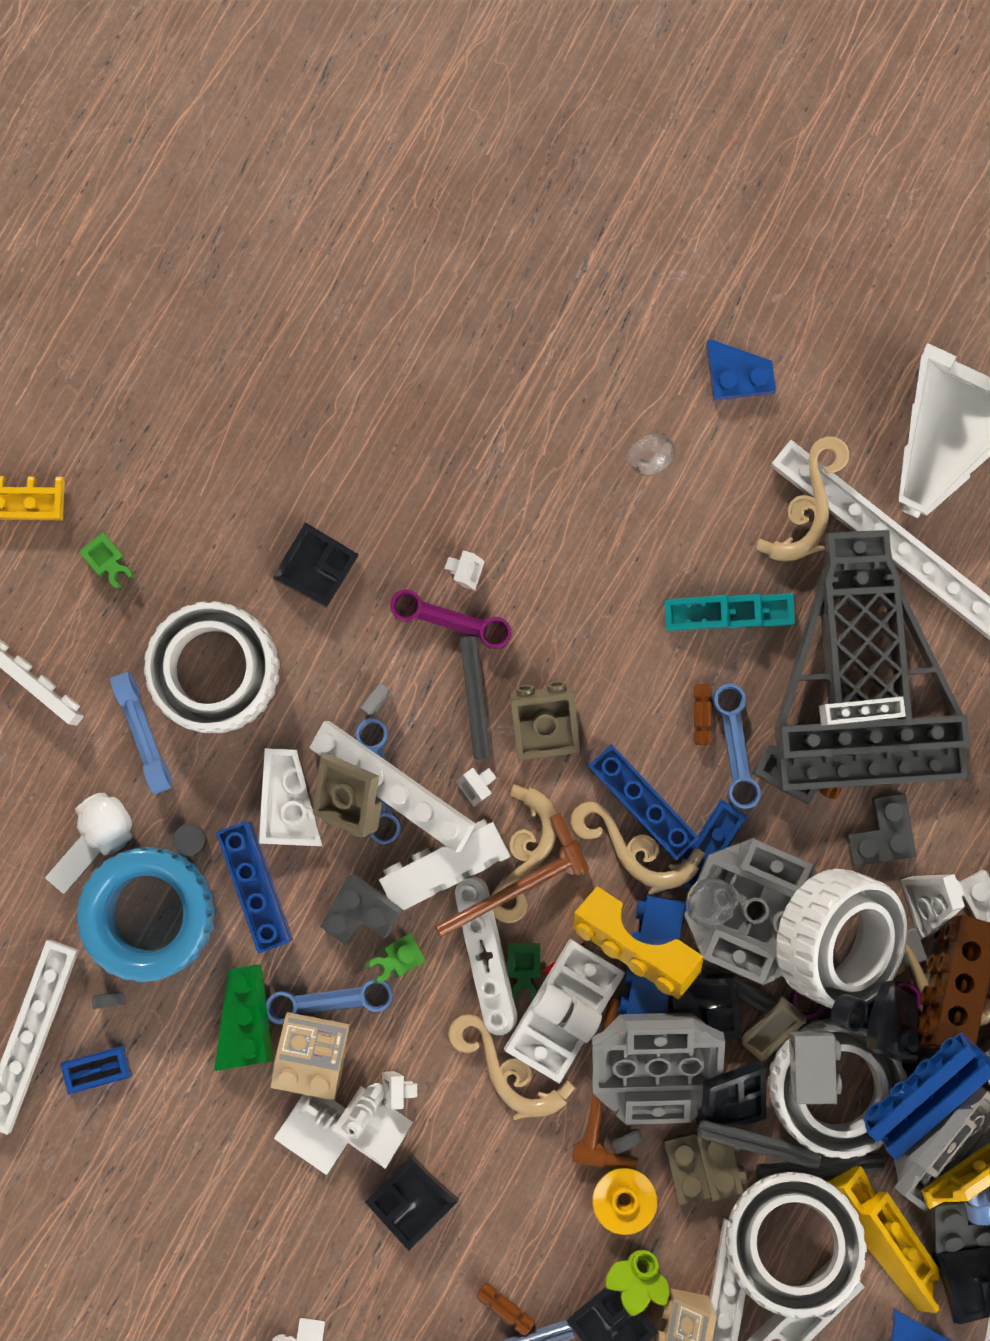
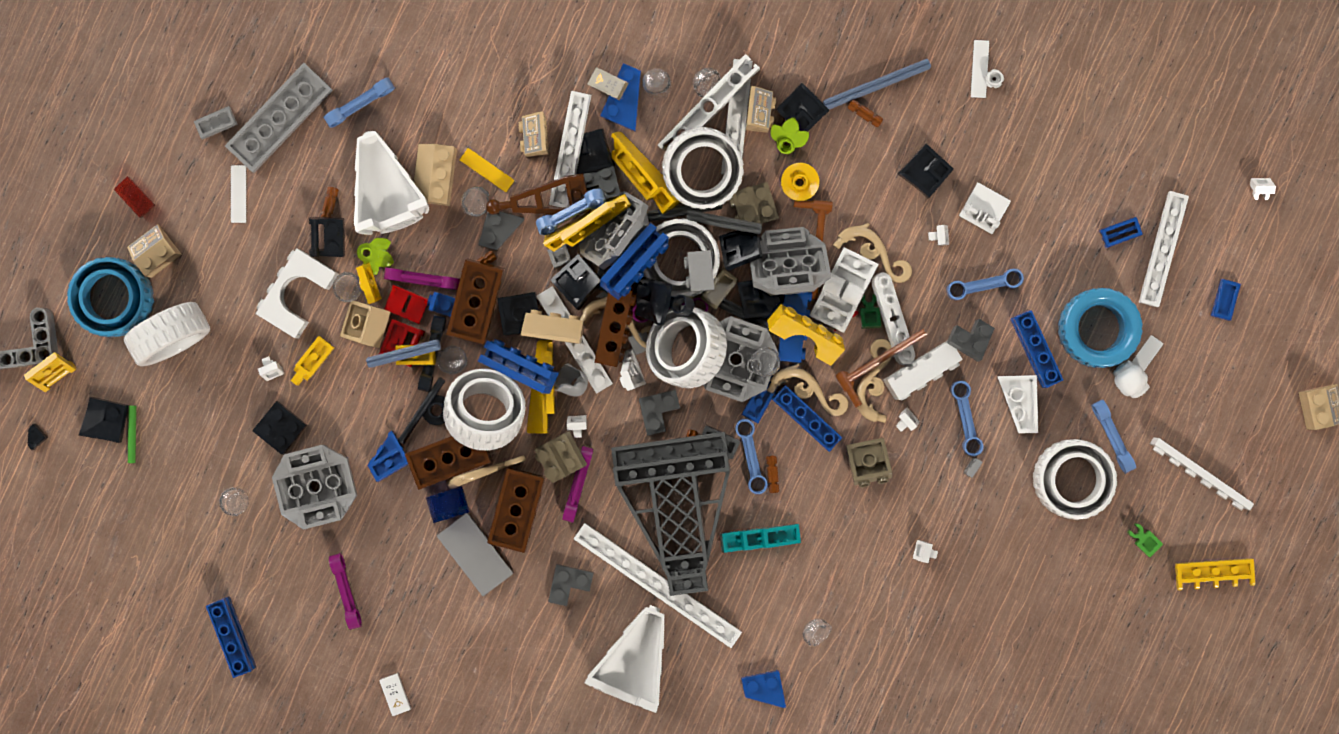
camera: 170 degrees right, 5 degrees up
dark grey tile [92,992,125,1009] -> none
dark grey tile [173,824,207,856] -> none
green wing [214,964,274,1071] -> none
tan slope [271,1012,350,1100] -> none
black plate [273,522,359,609] -> none
white plate [309,721,476,852] -> none
dark tan plate [312,754,382,837] -> none
white hinge [332,1083,413,1168] -> none
bright green plate [365,933,425,984] -> none
magenta piece [390,589,511,650] -> none
dark grey axle [460,636,490,760] -> none
dark grey tile [610,1129,644,1154] -> none
tan plant [756,436,849,562] -> none
white piece [819,697,906,726] -> none

